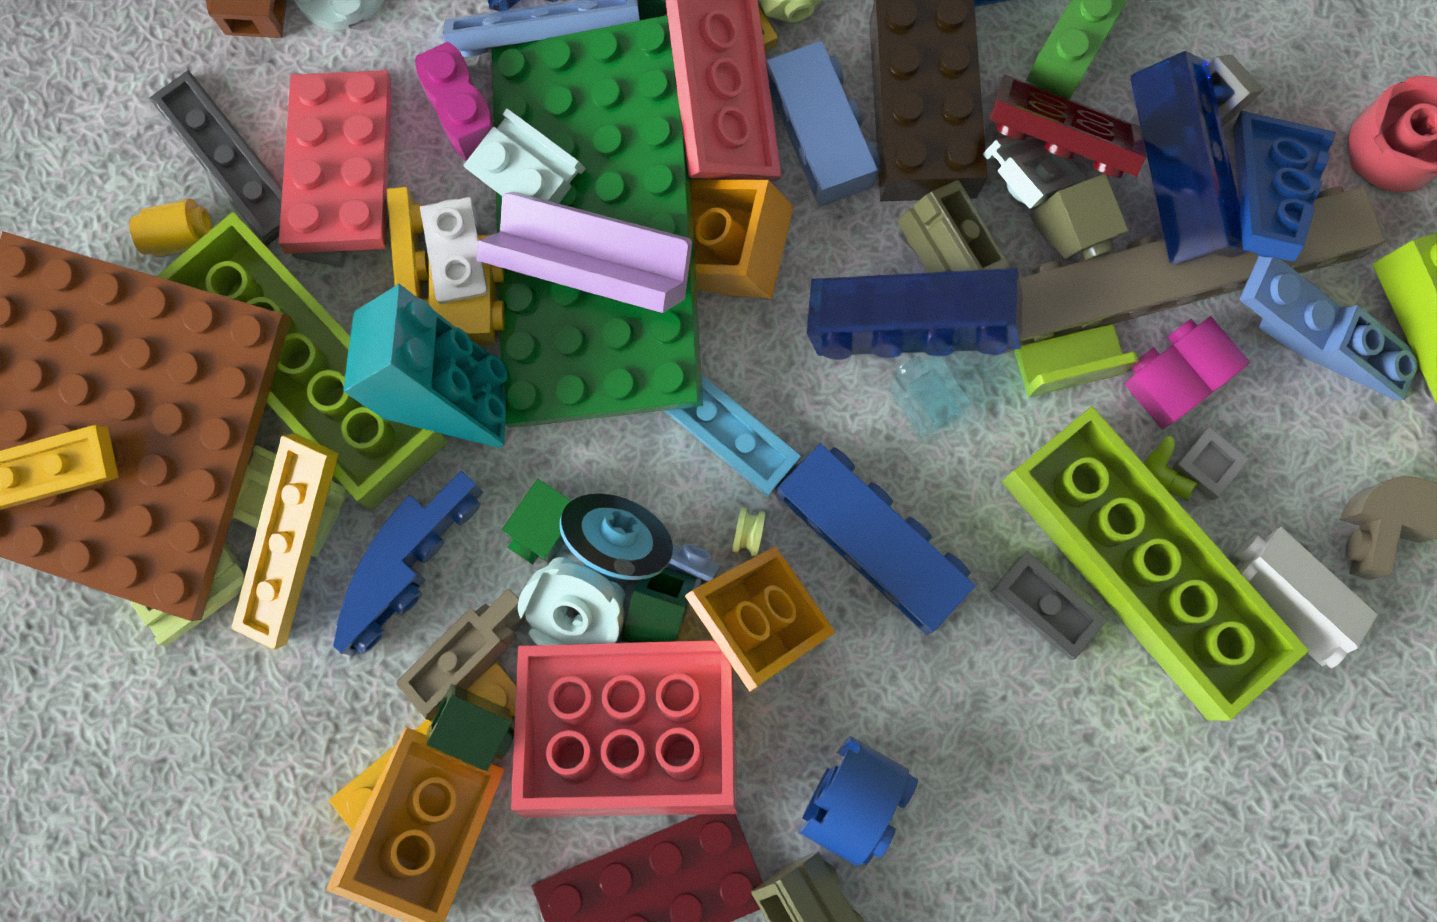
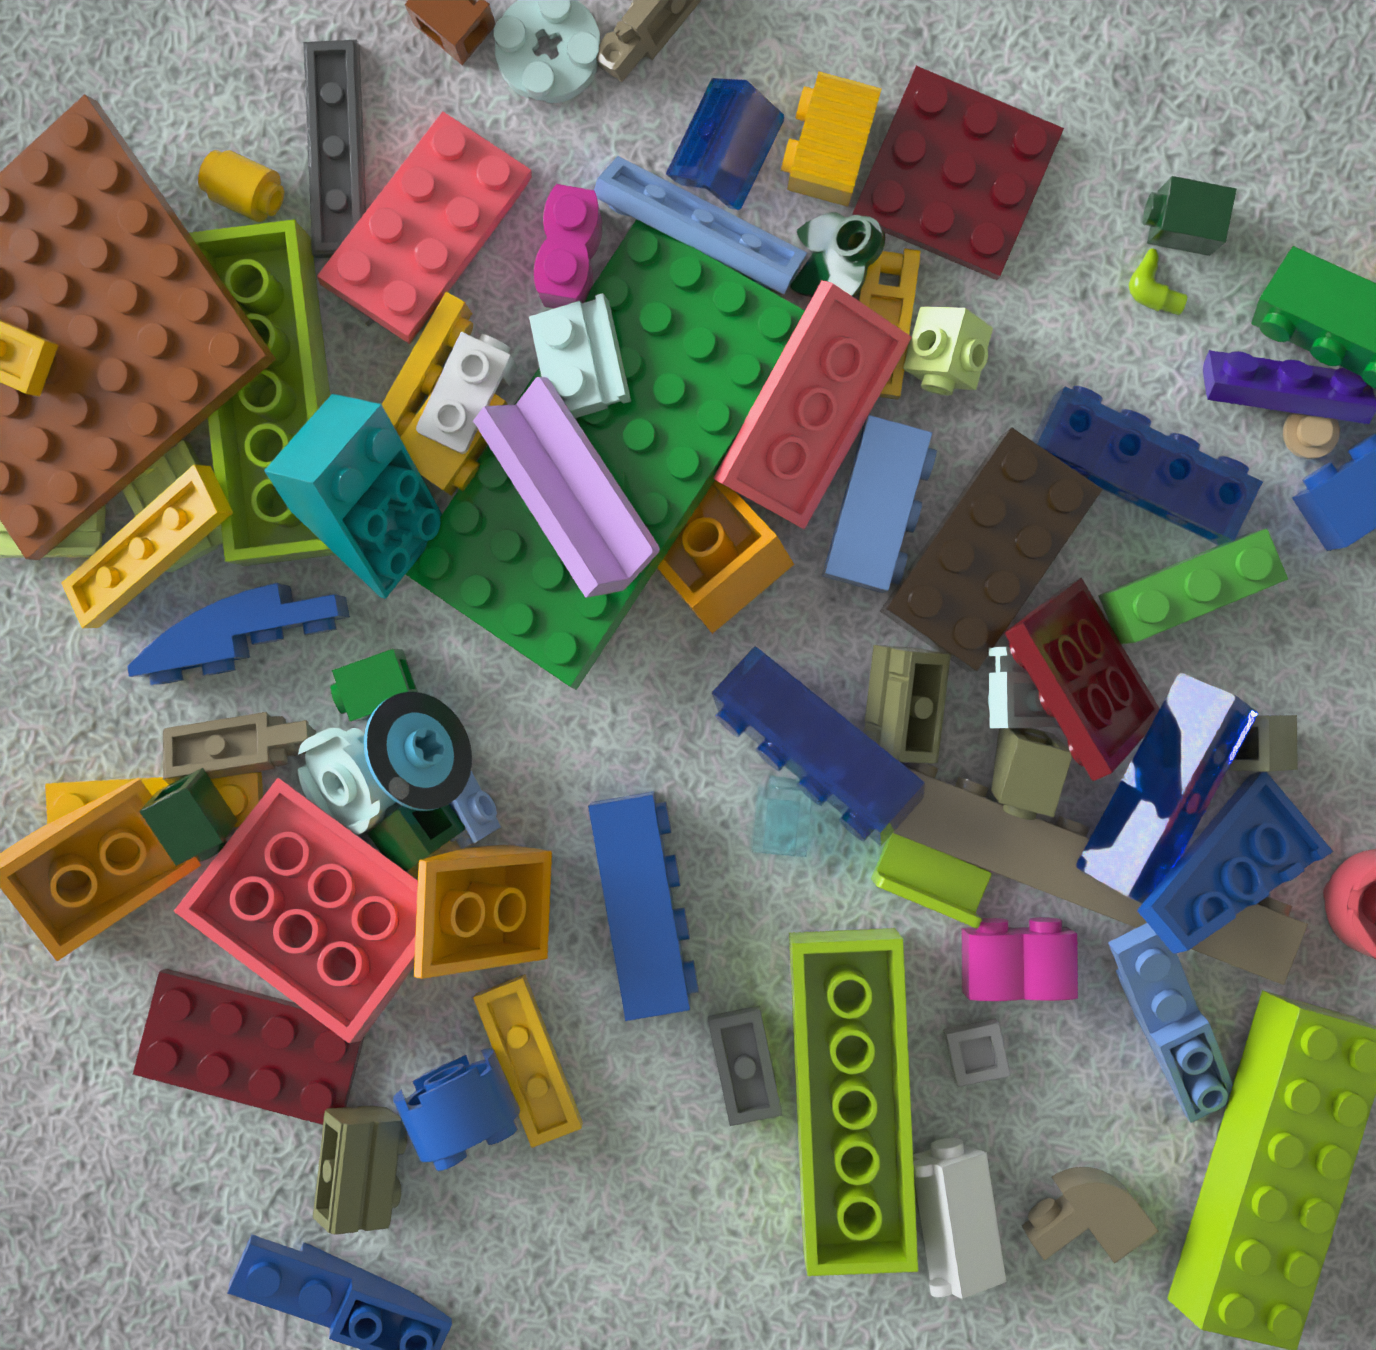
camera: 40 degrees right, 10 degrees up
medium azure plate [664,374,801,498] -> none
yellowish green bush [732,507,766,557] -> none
lime animal [1143,435,1198,501] -> none
none -> yellow plate [473,974,583,1148]

